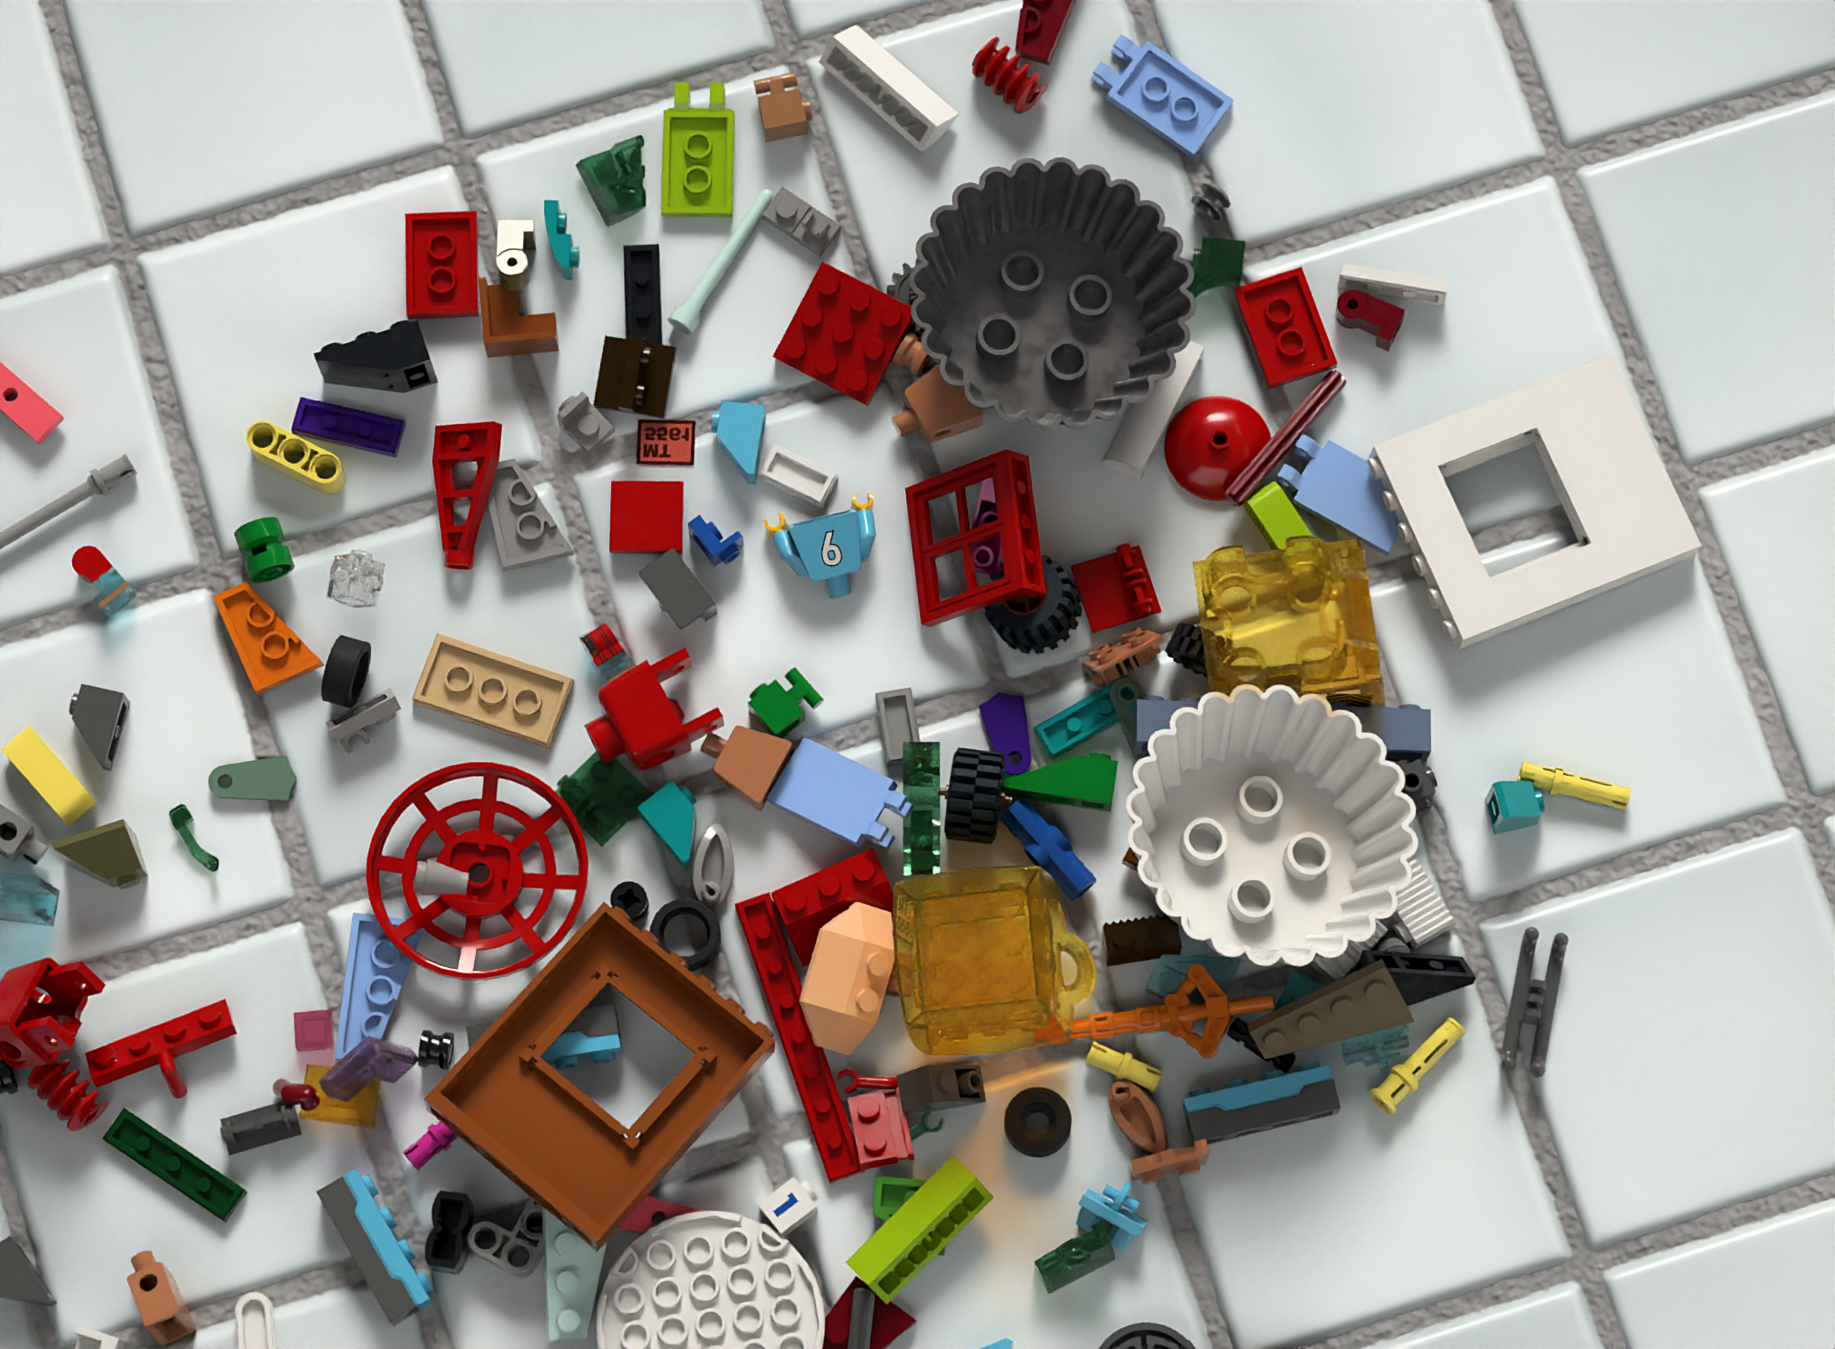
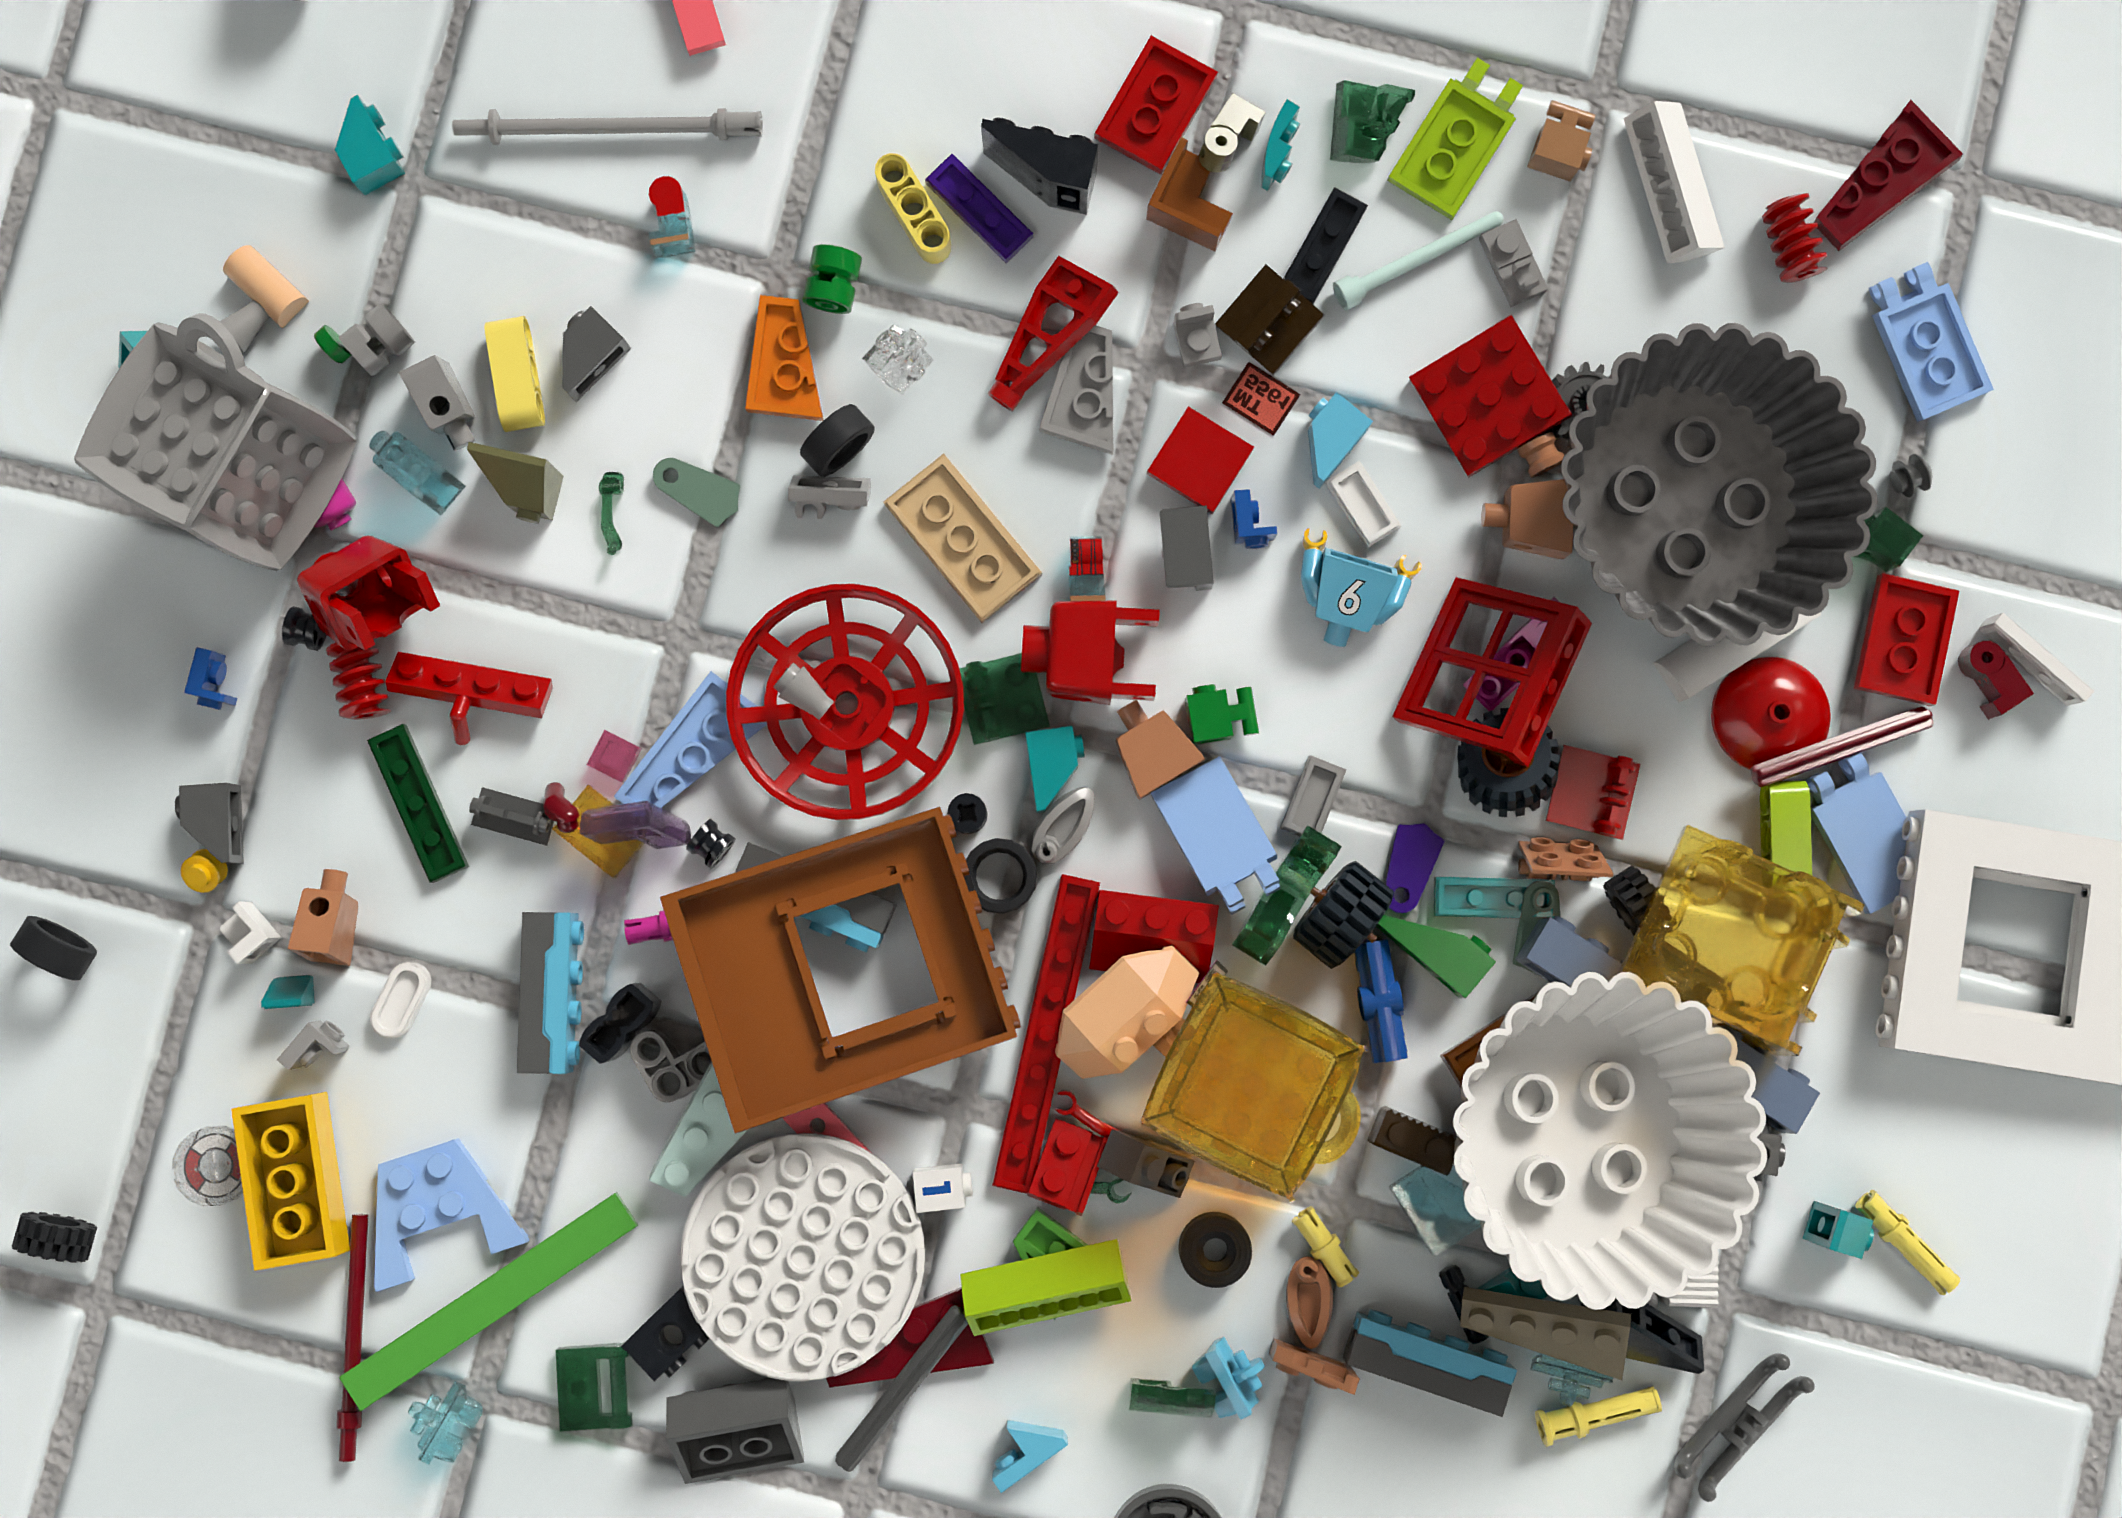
camera: 30 degrees right, 10 degrees up
orange bar [1034,964,1275,1059] -> none
none -> yellow wheel [180,849,228,893]

